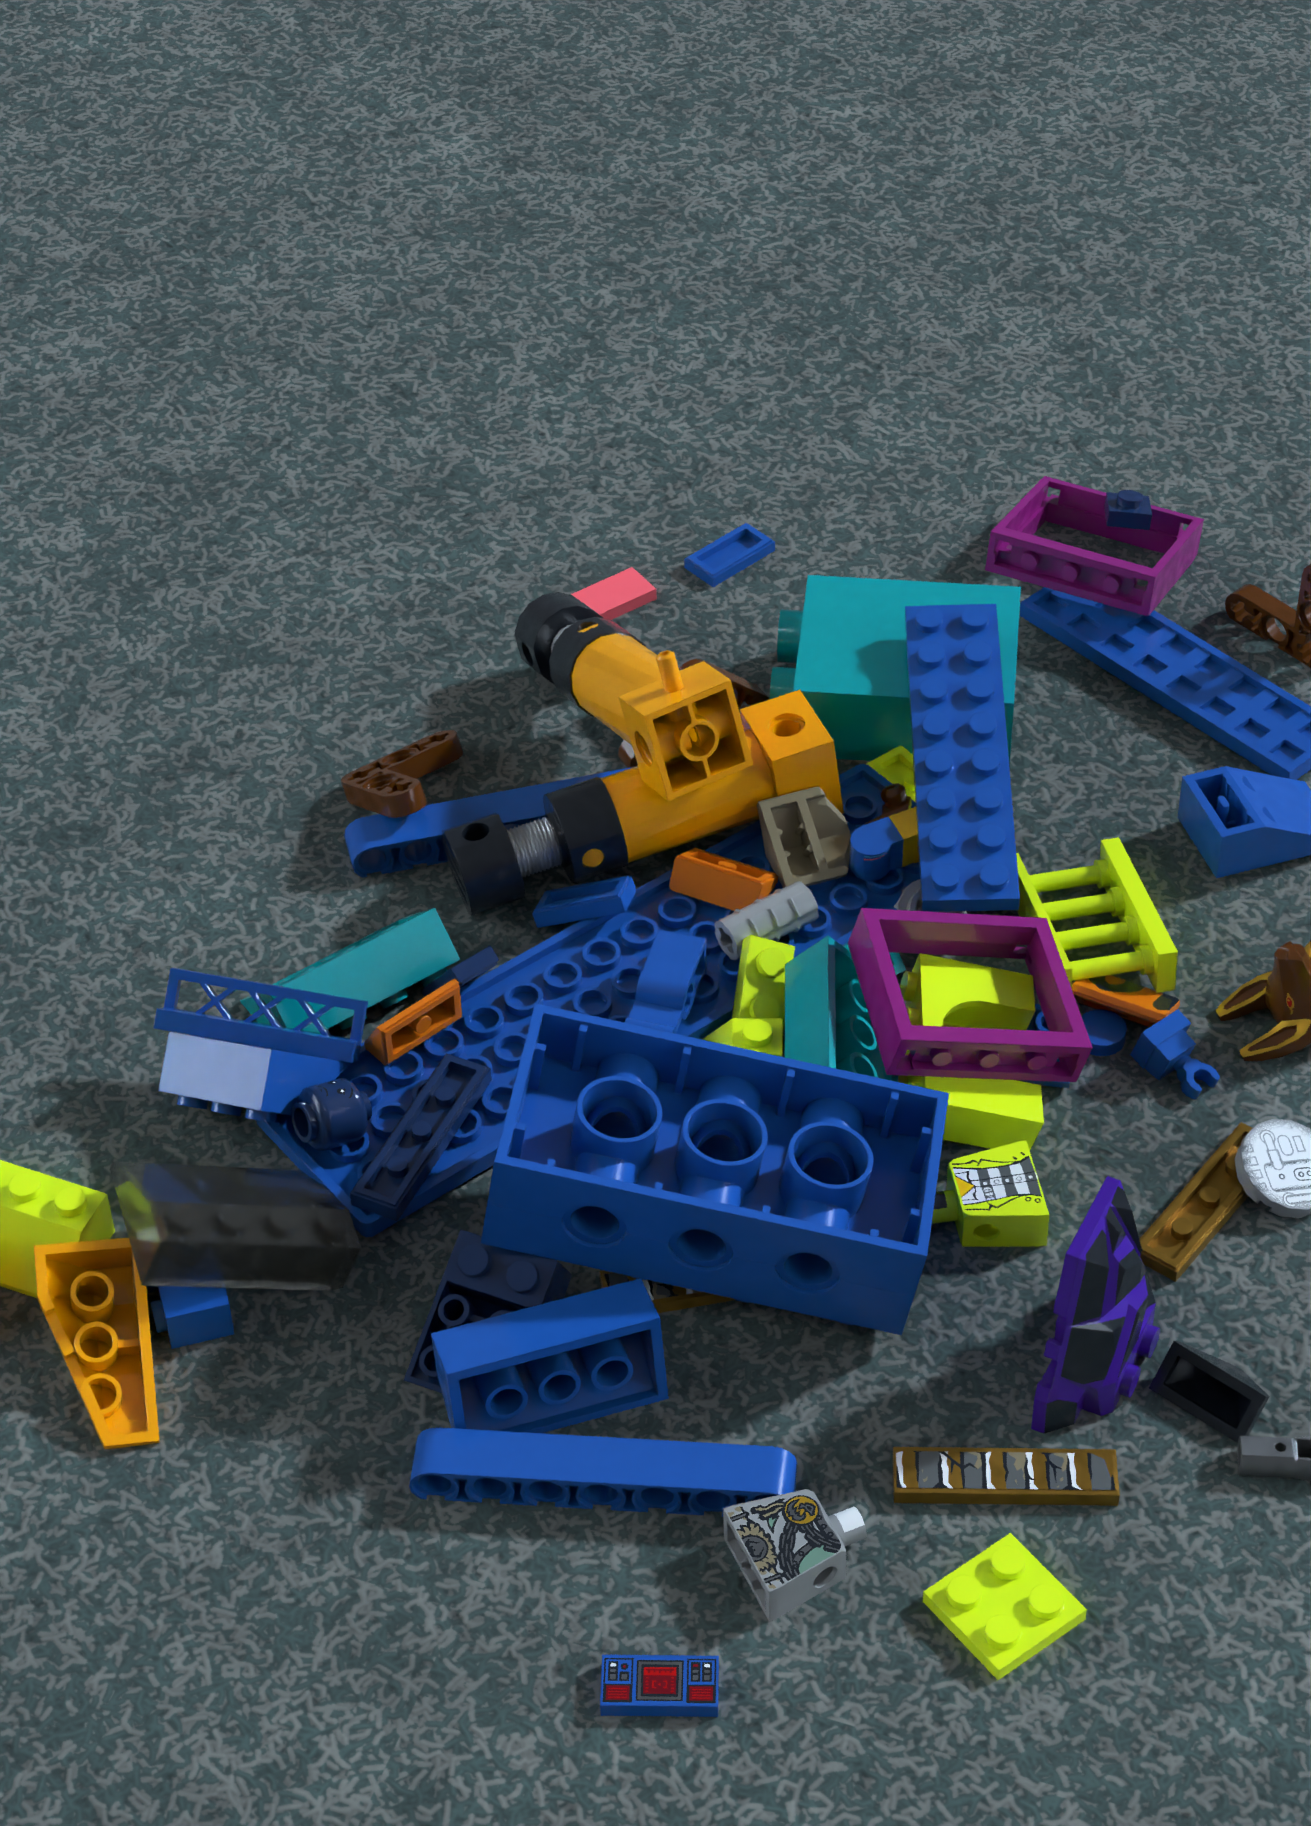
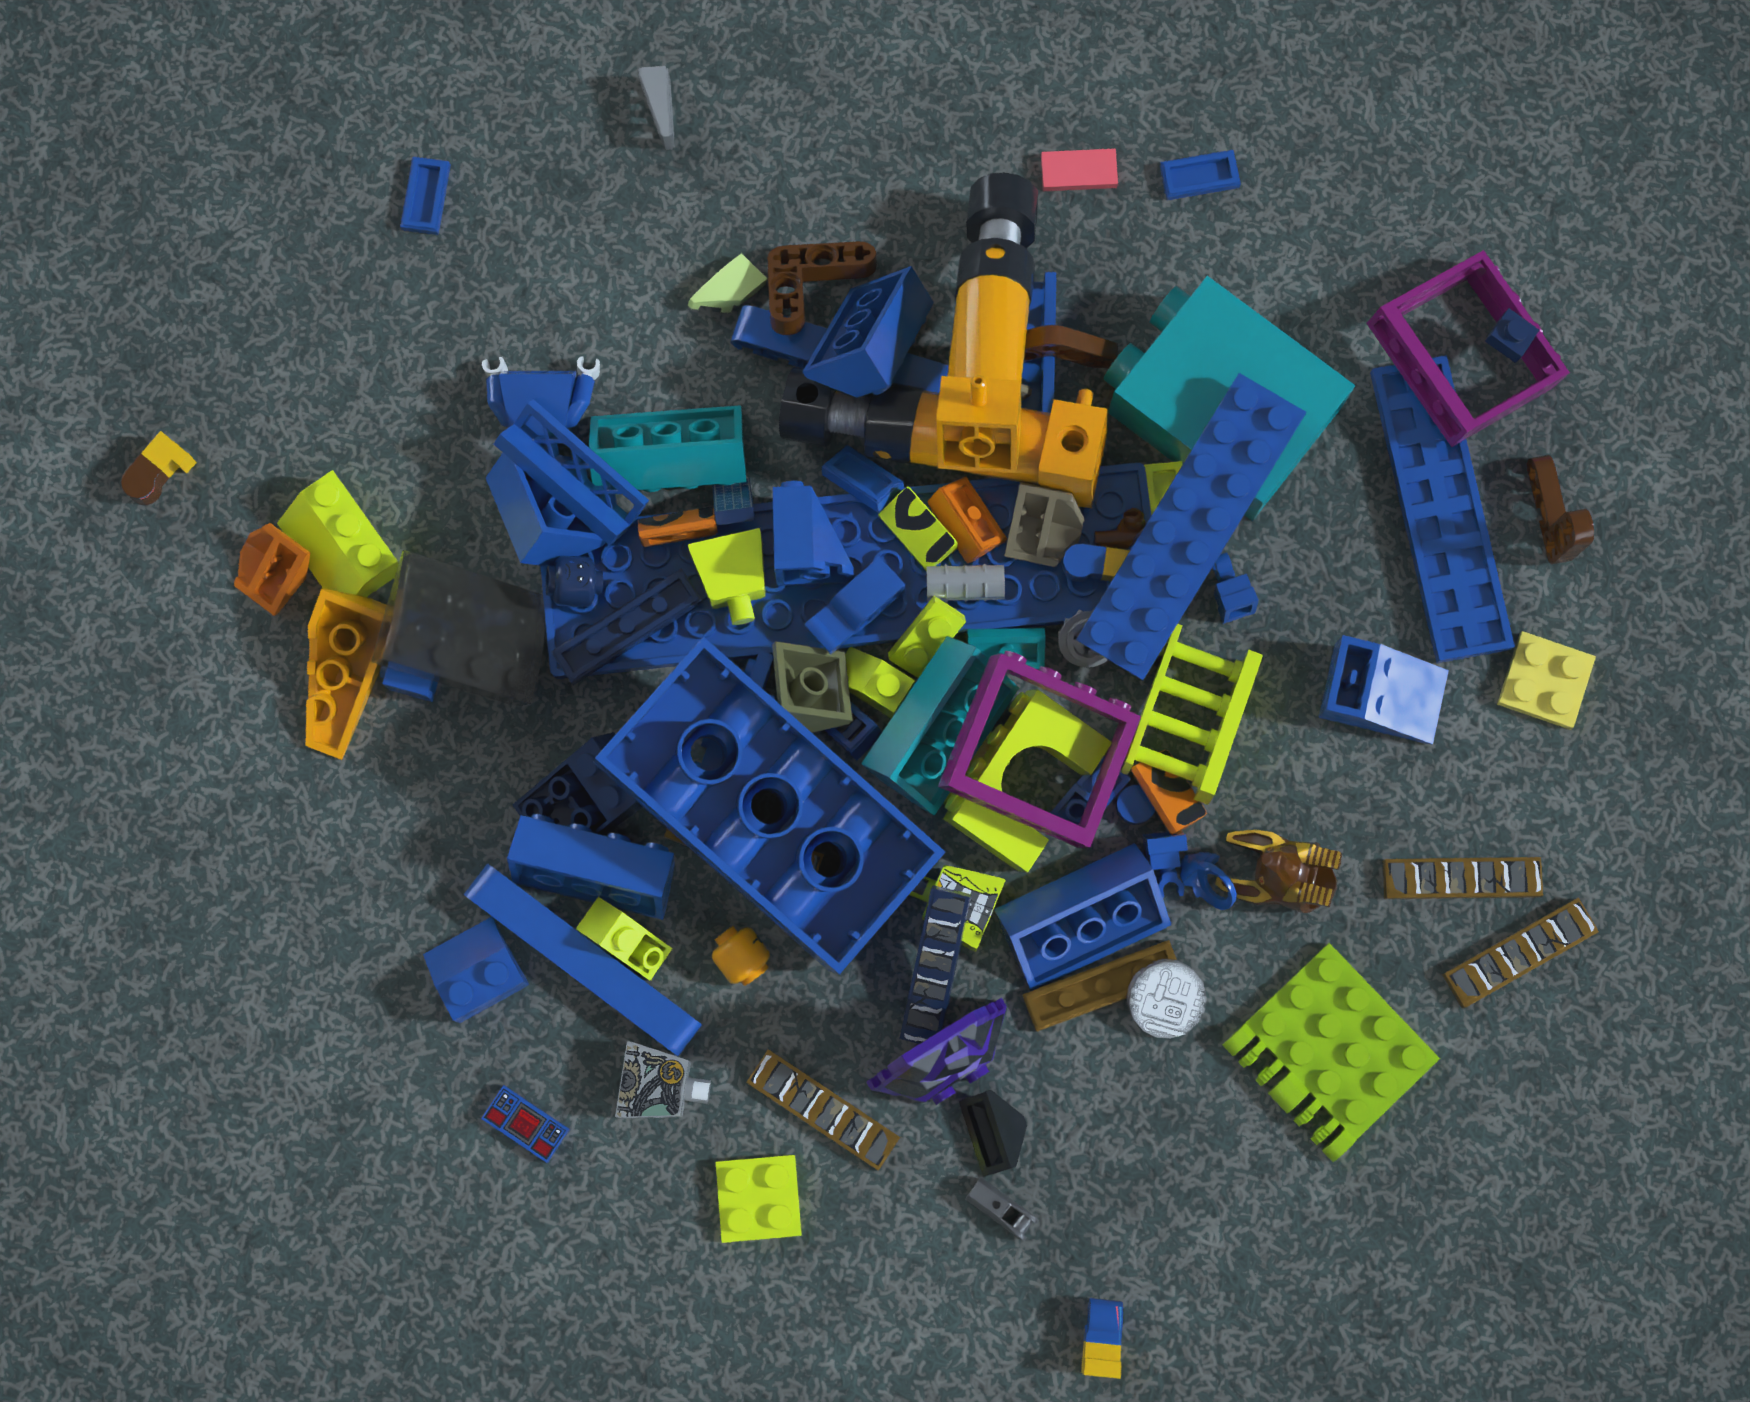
camera: 30 degrees right, 35 degrees up
none -> blue slope [423,917,529,1023]
none -> blue torso [482,356,600,435]
none -> neon yellow slope [576,897,673,980]
none -> light grey slope [638,66,675,150]
none -> yellowish green slope [688,253,768,313]
none -> neon yellow torso [688,528,765,625]
none -> light orange head [712,926,770,986]
none -> blue slope [773,481,854,586]
none -> blue slope [802,266,934,398]
none -> slope [878,486,958,572]
none -> tile [899,885,972,1044]
none -> blue slope [994,843,1171,991]
none -> blue piece [1180,851,1237,910]
none -> blue piece [1212,552,1259,624]

